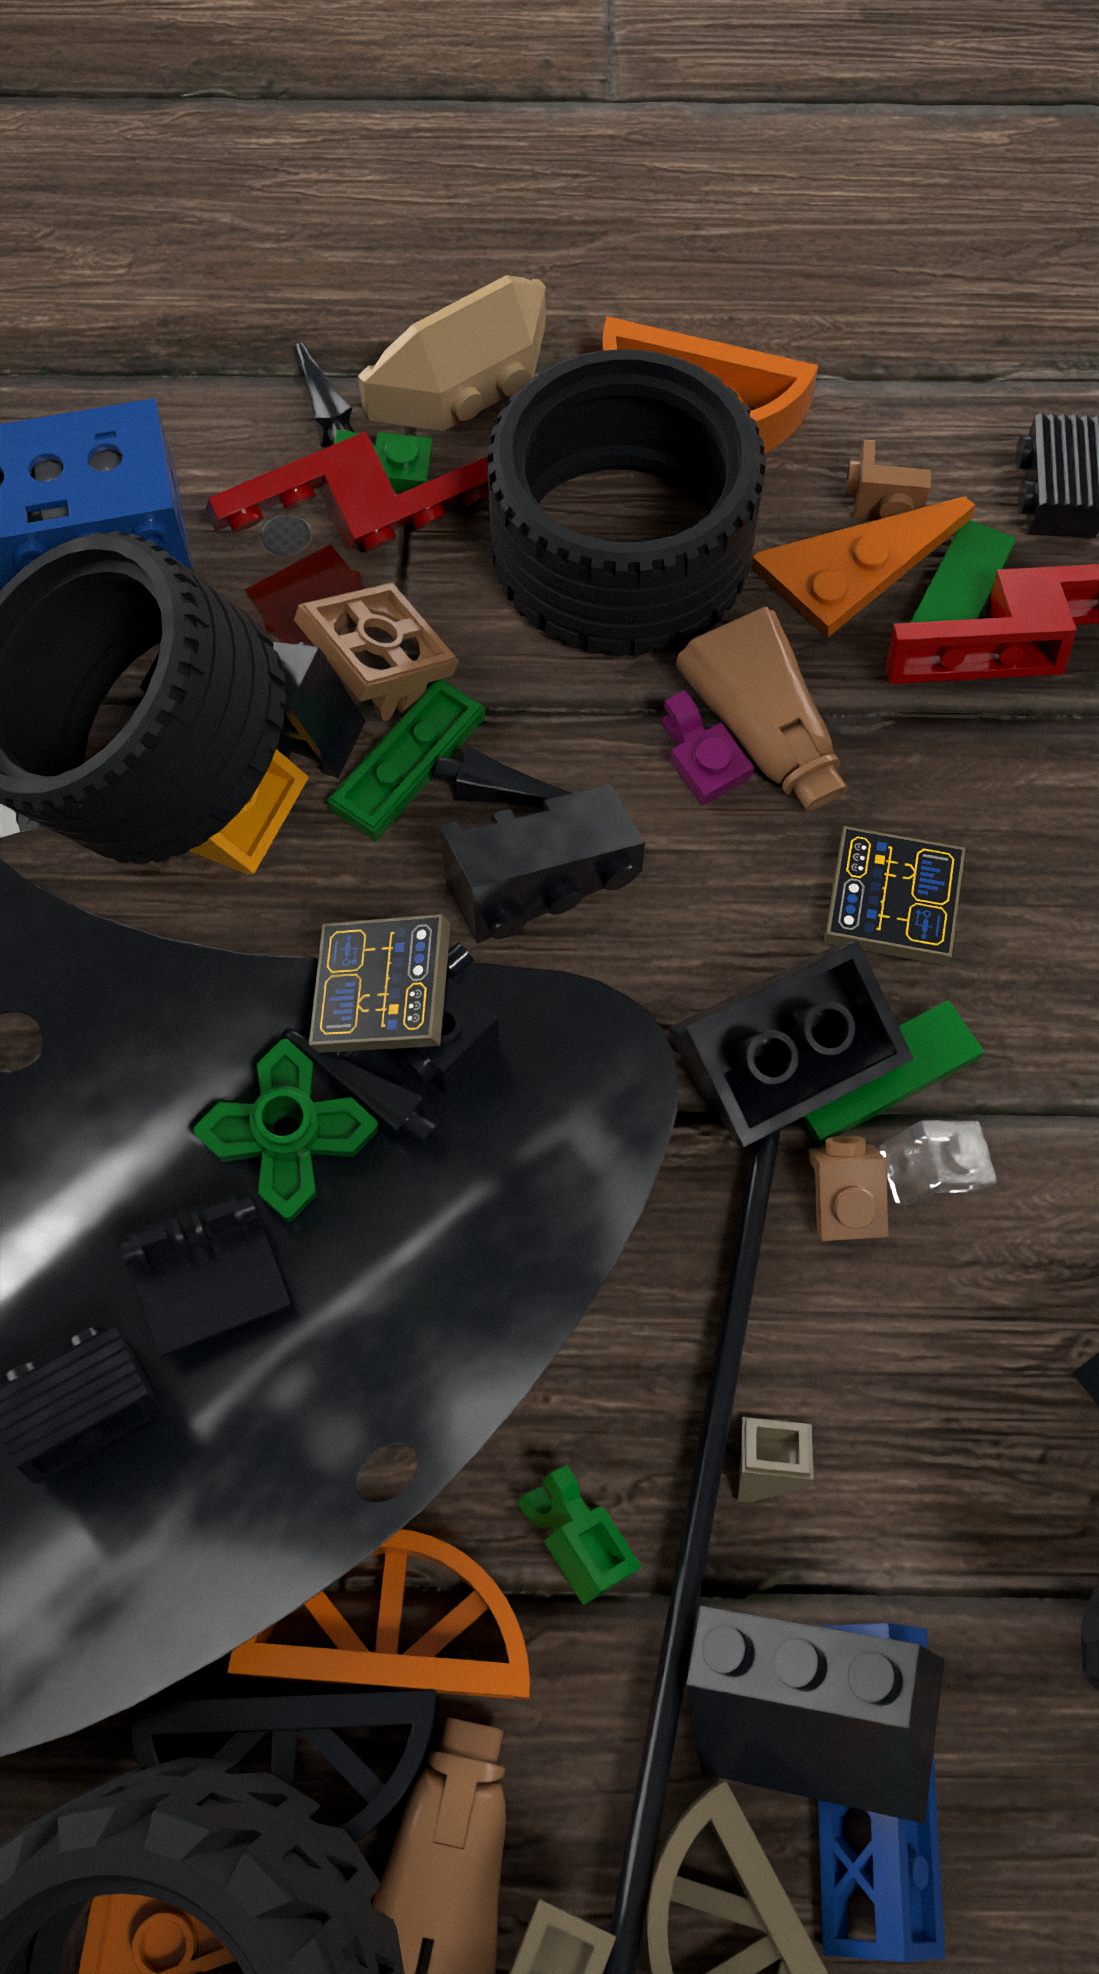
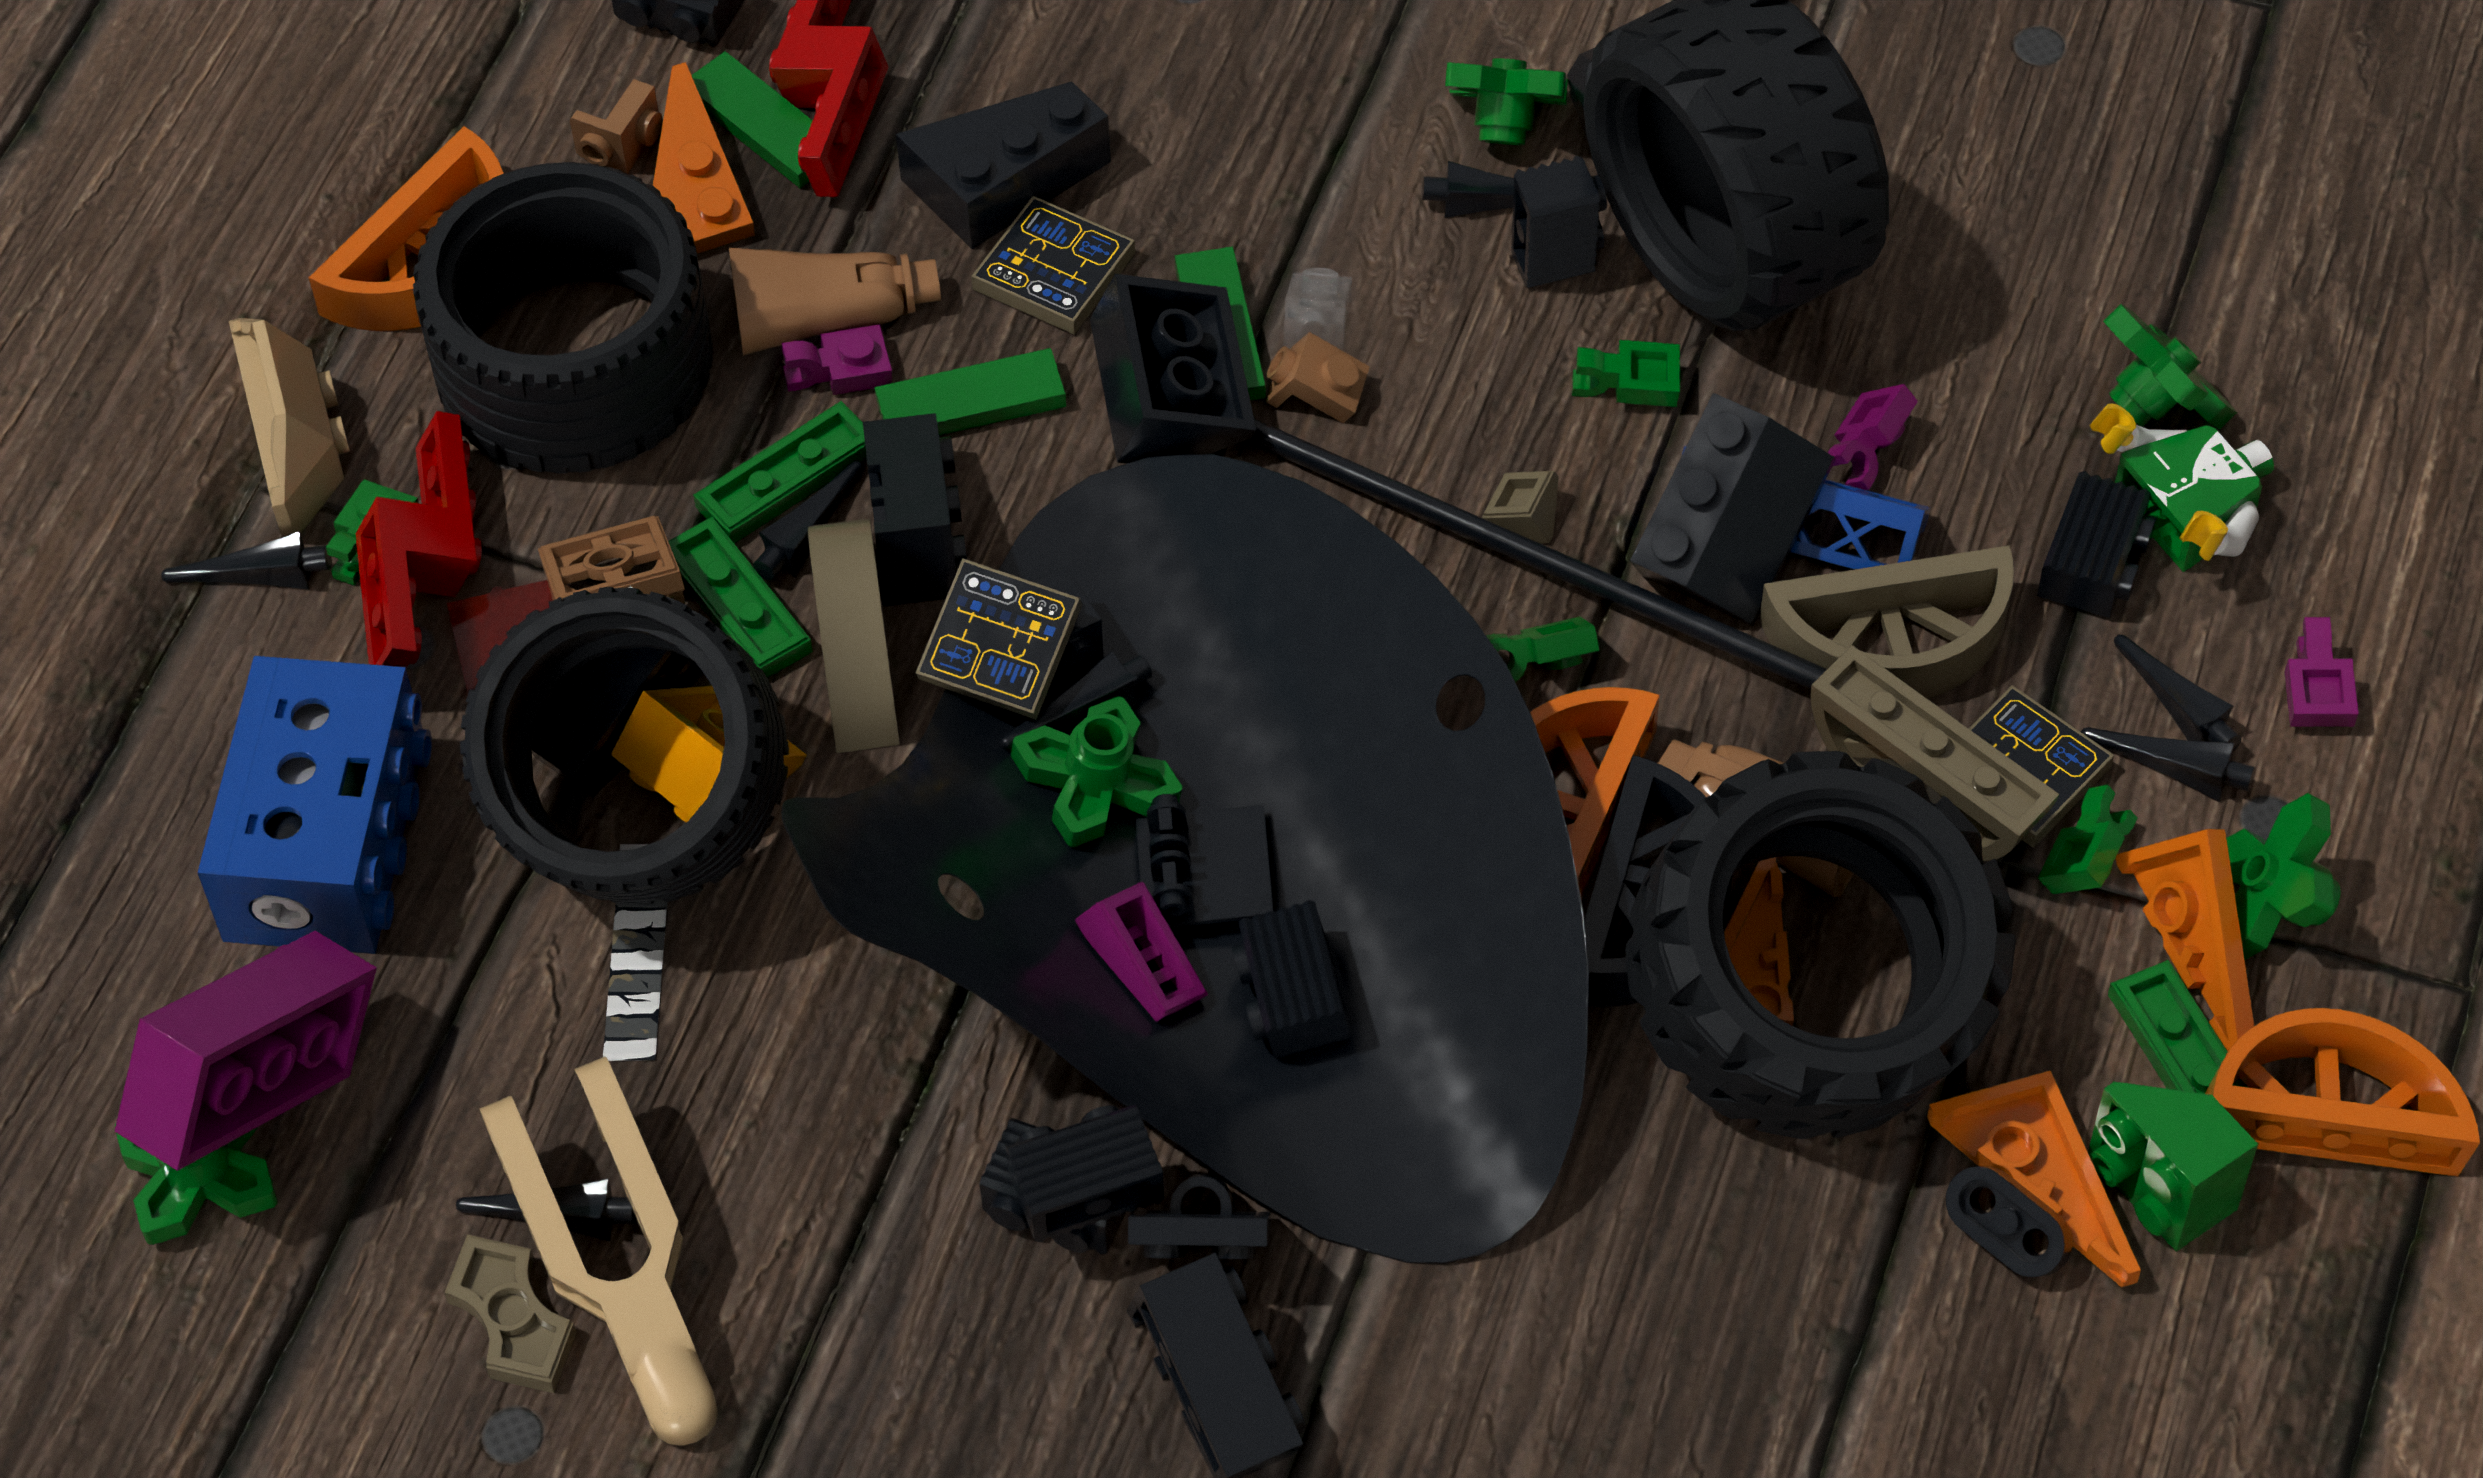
camera: 70 degrees left, 10 degrees down
none -> green tile [693,401,867,544]
none -> dark tan window [808,518,900,753]
none -> green tile [874,348,1066,435]
none -> black wedge [896,81,1111,249]
none -> magenta slope [1075,882,1209,1022]
none -> green plate [1572,340,1680,407]
none -> magenta plate [1827,384,1918,490]

